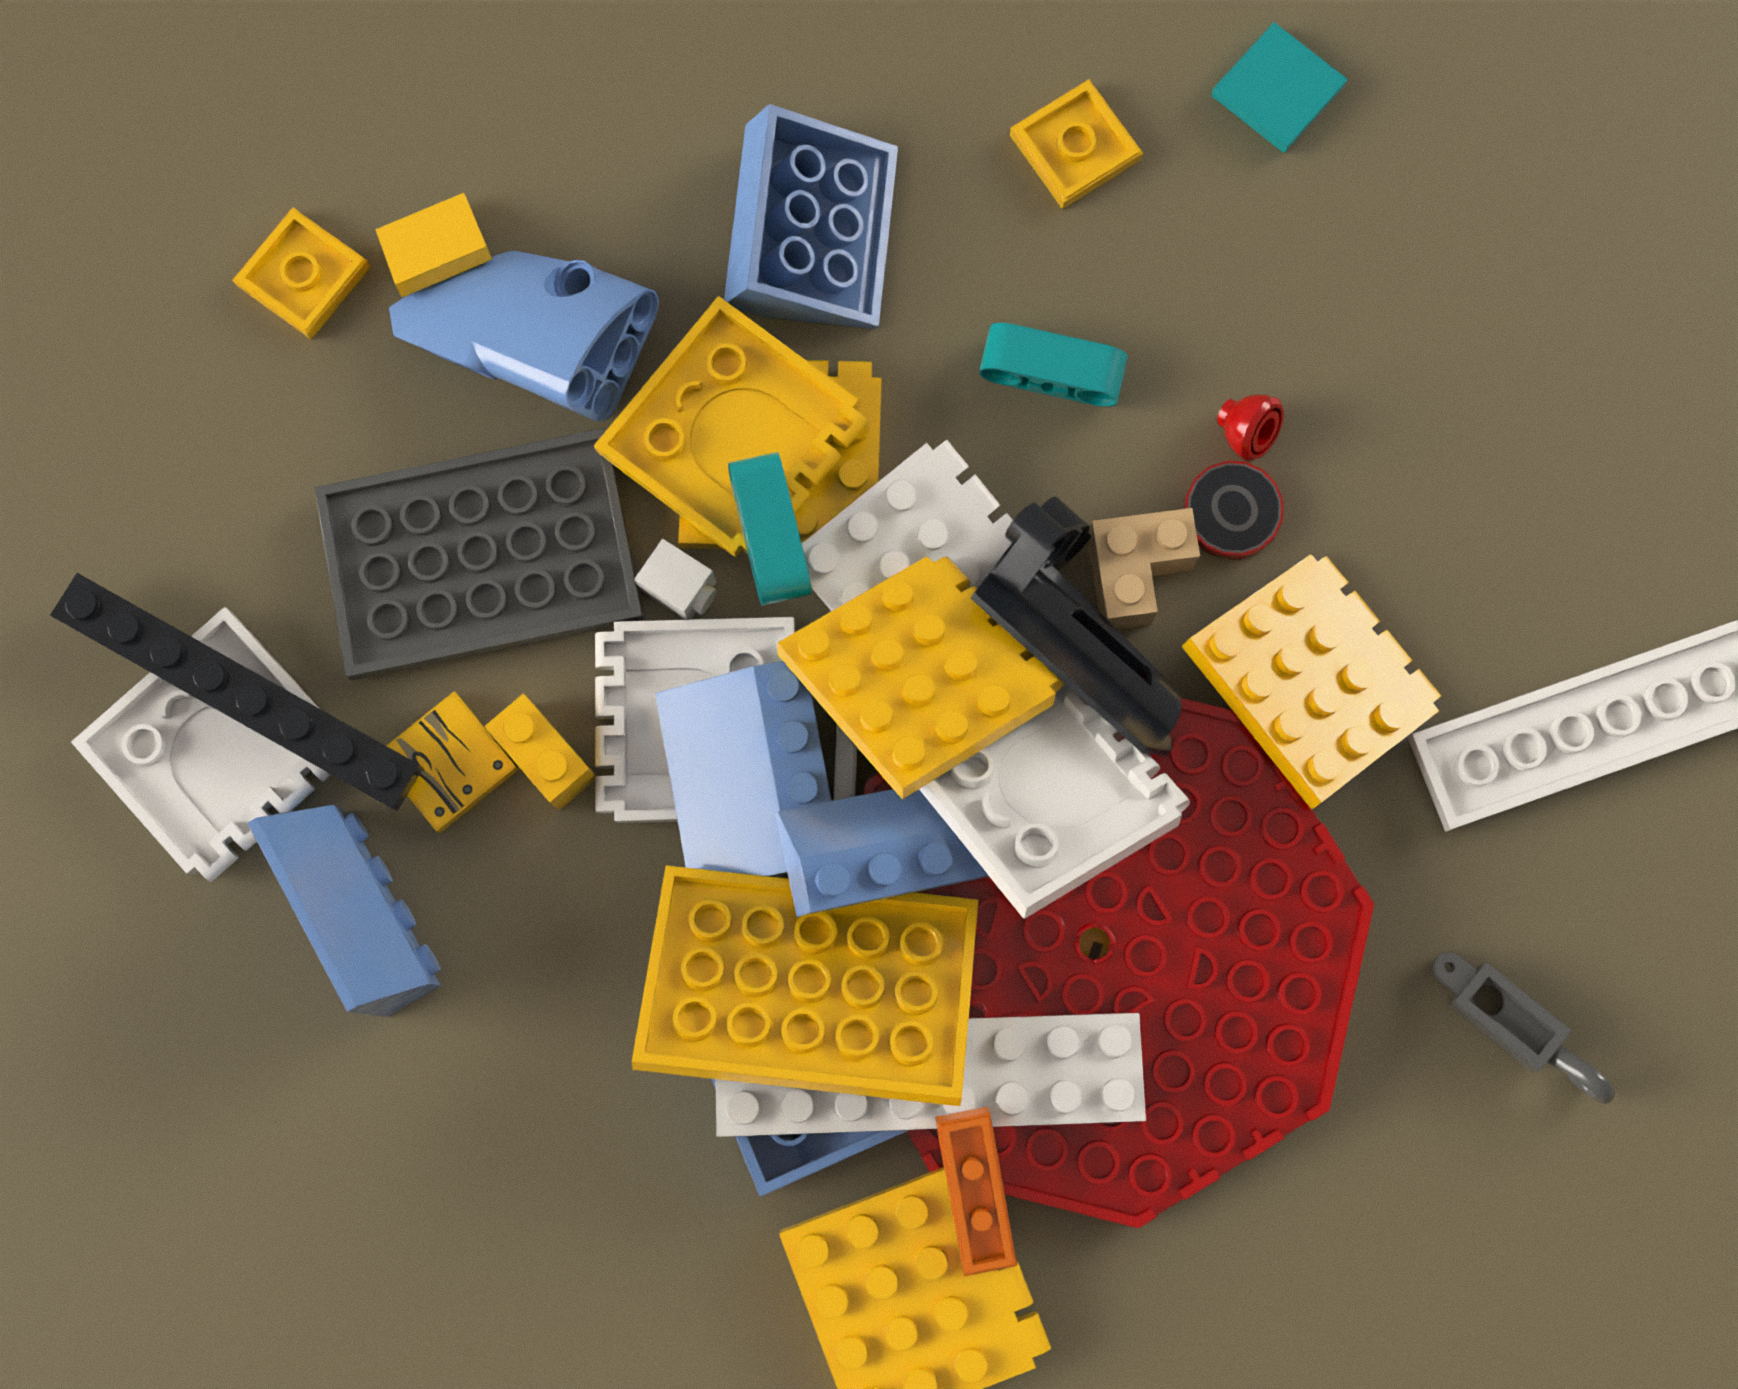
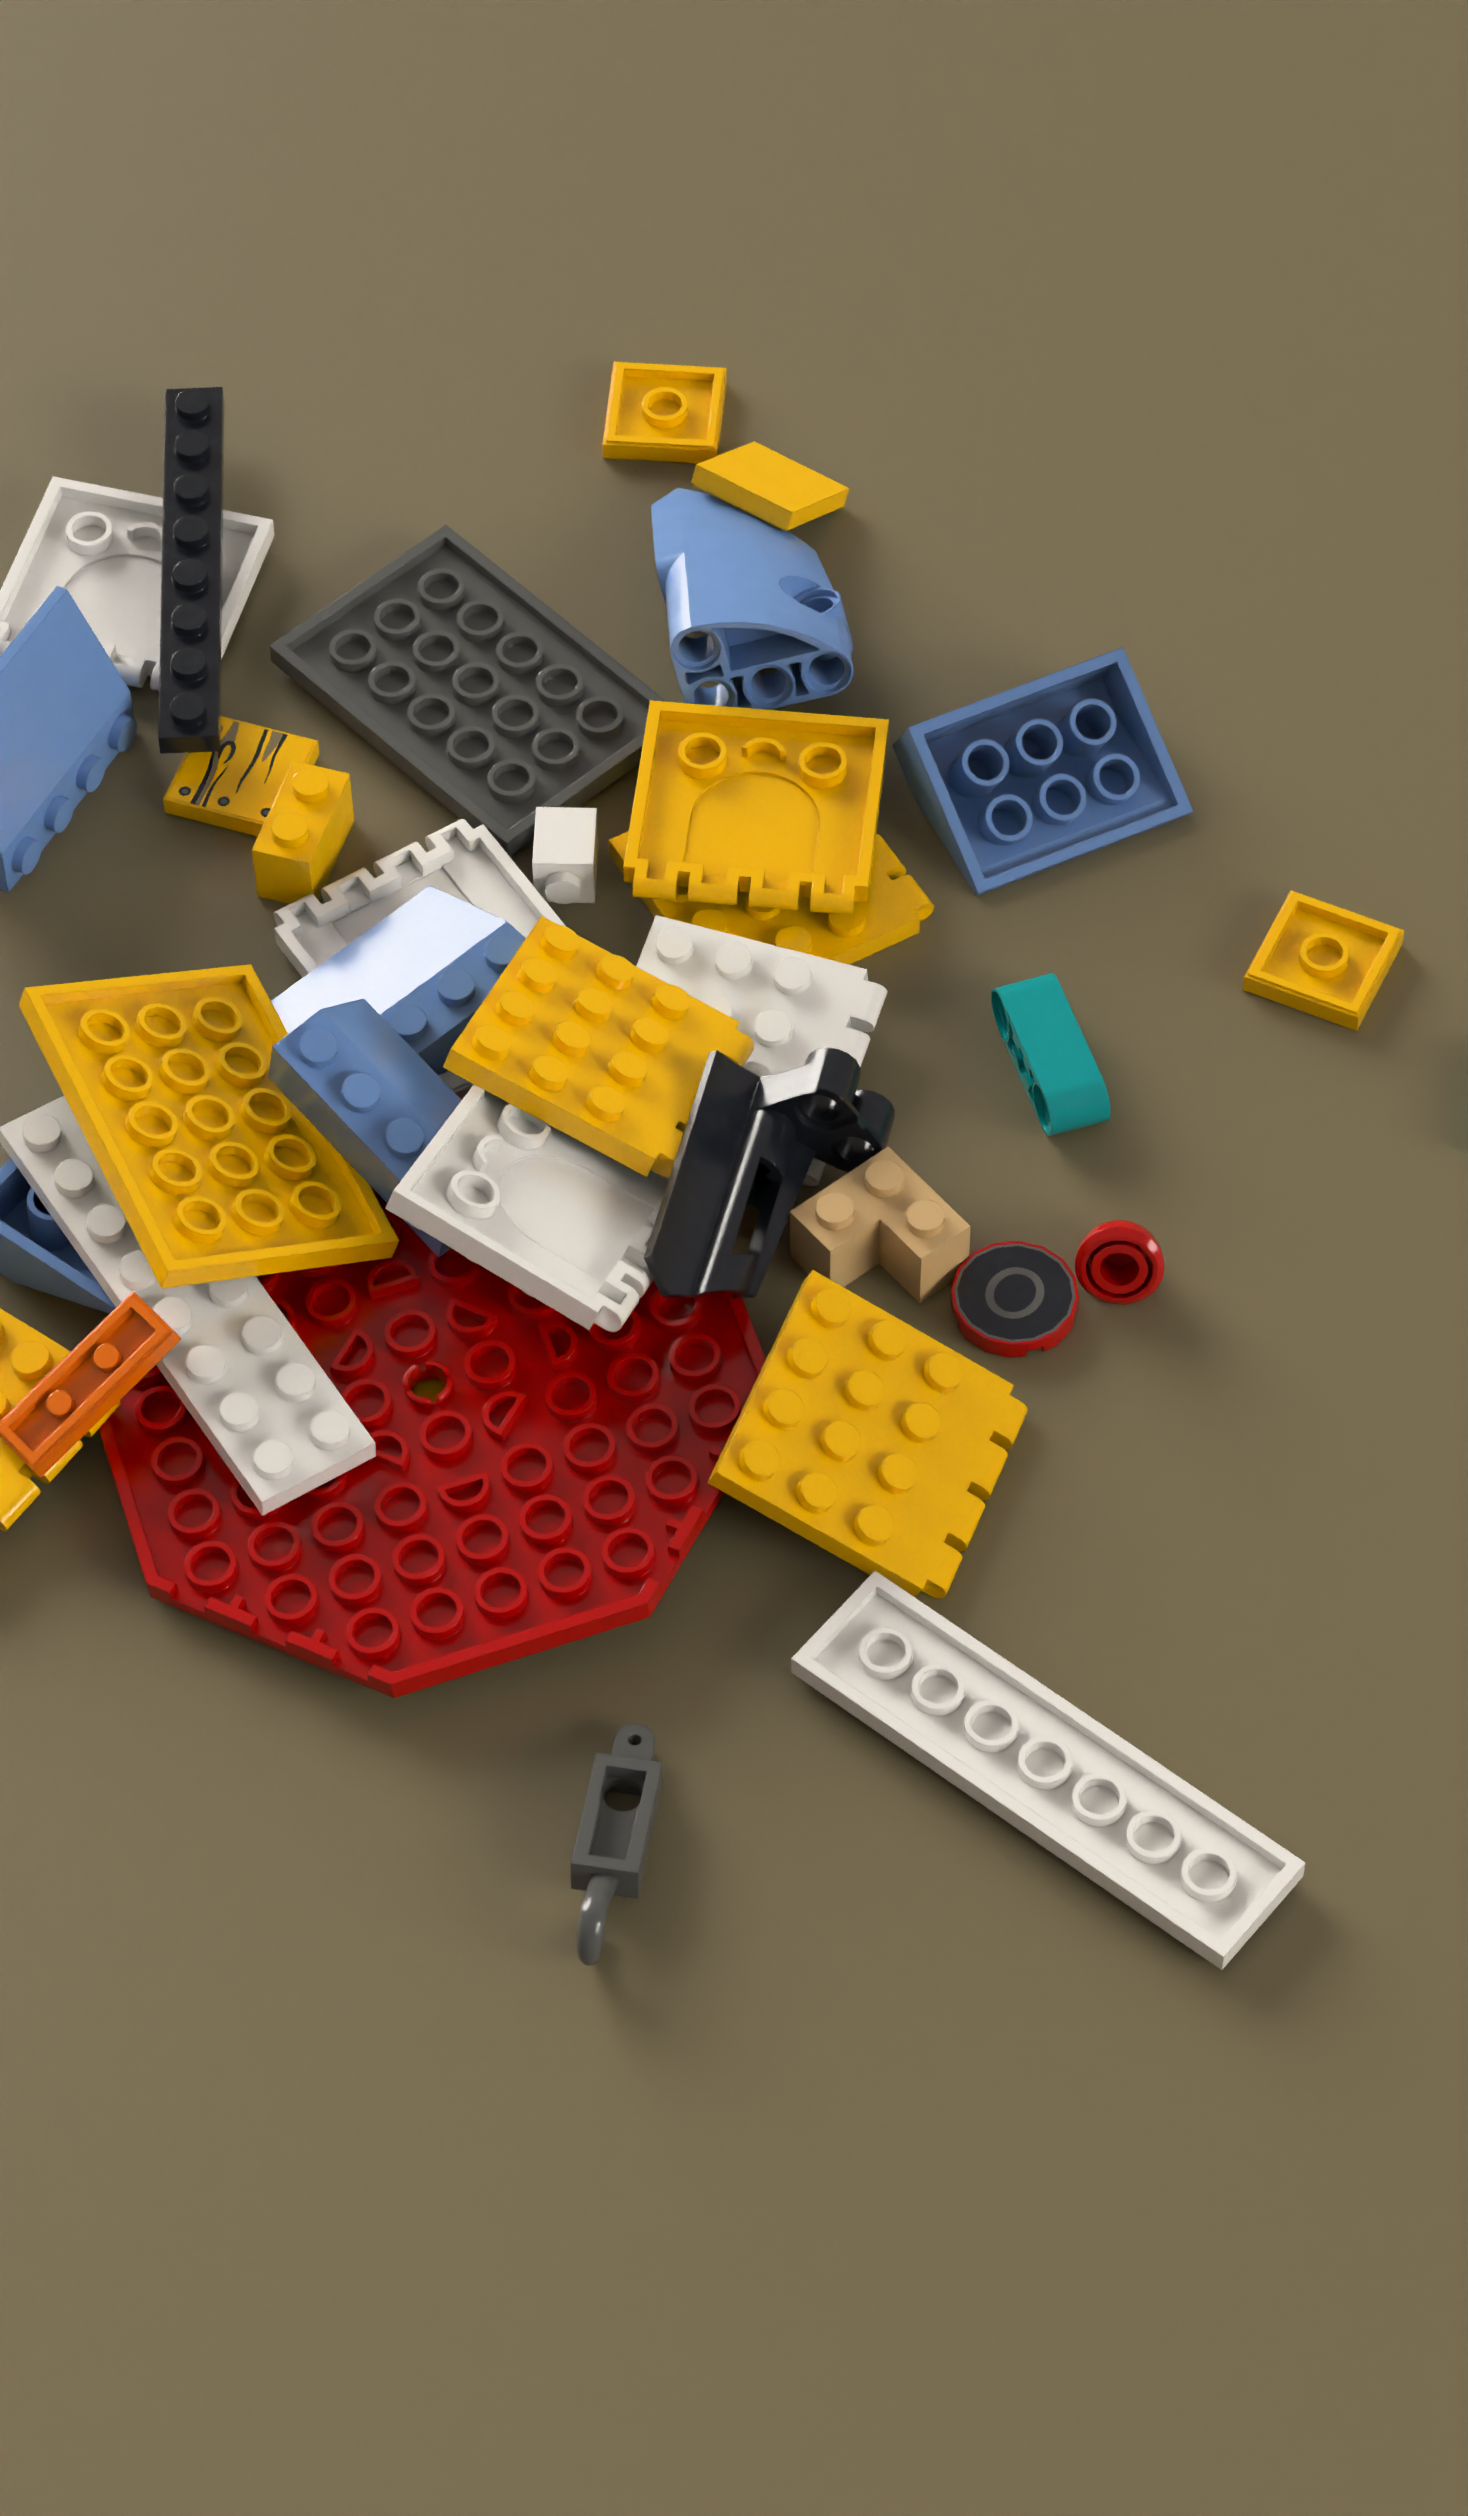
camera: 55 degrees right, 25 degrees down
teal beam [728,452,812,606] -> none

